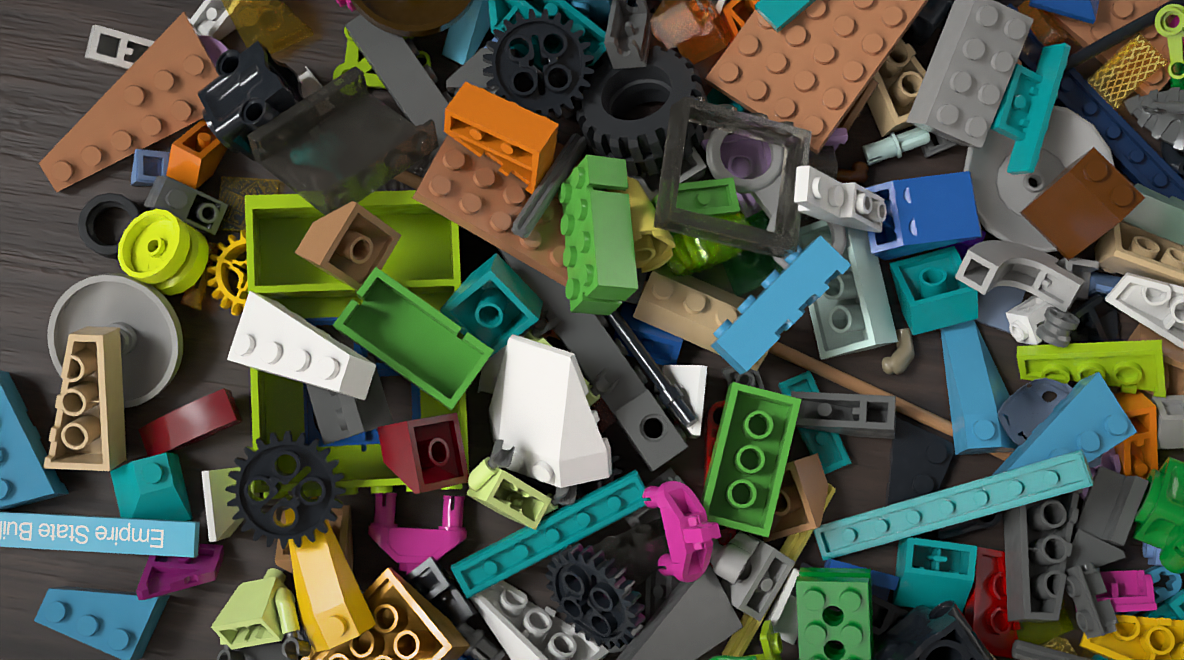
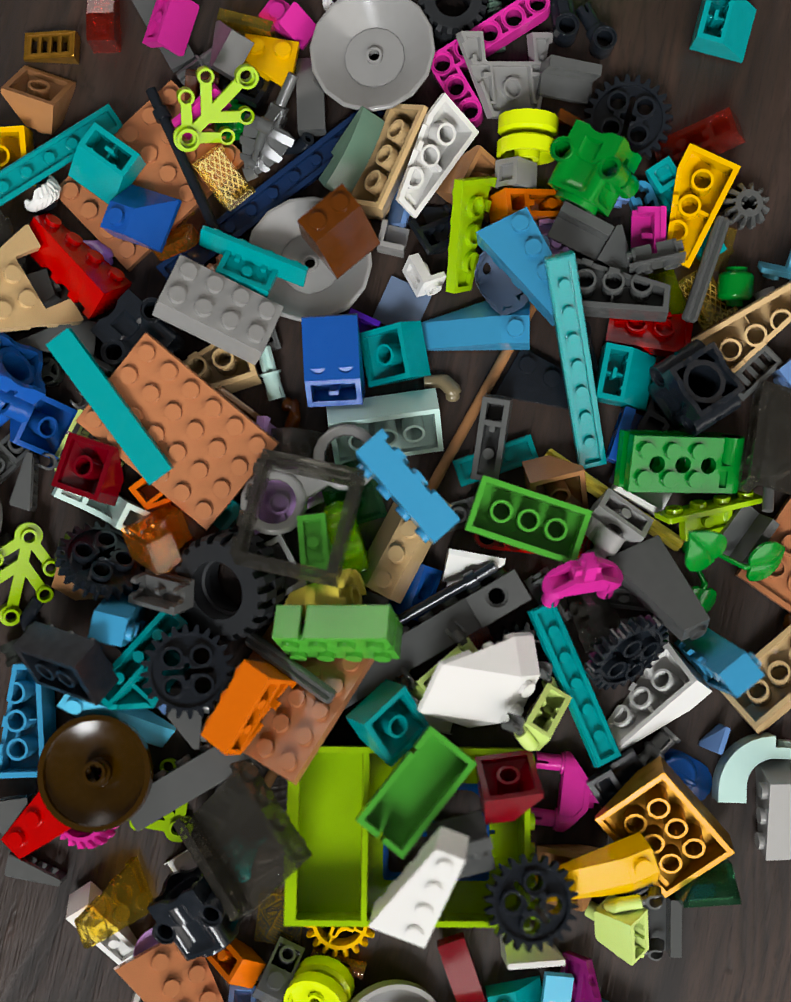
camera: 85 degrees left, 5 degrees up
medium nougat slope [295,201,402,291] -> none
white slope [794,166,887,232] -> none
light grey arch [955,240,1085,313] -> none
dark grey wheel [1036,307,1080,348] -> none

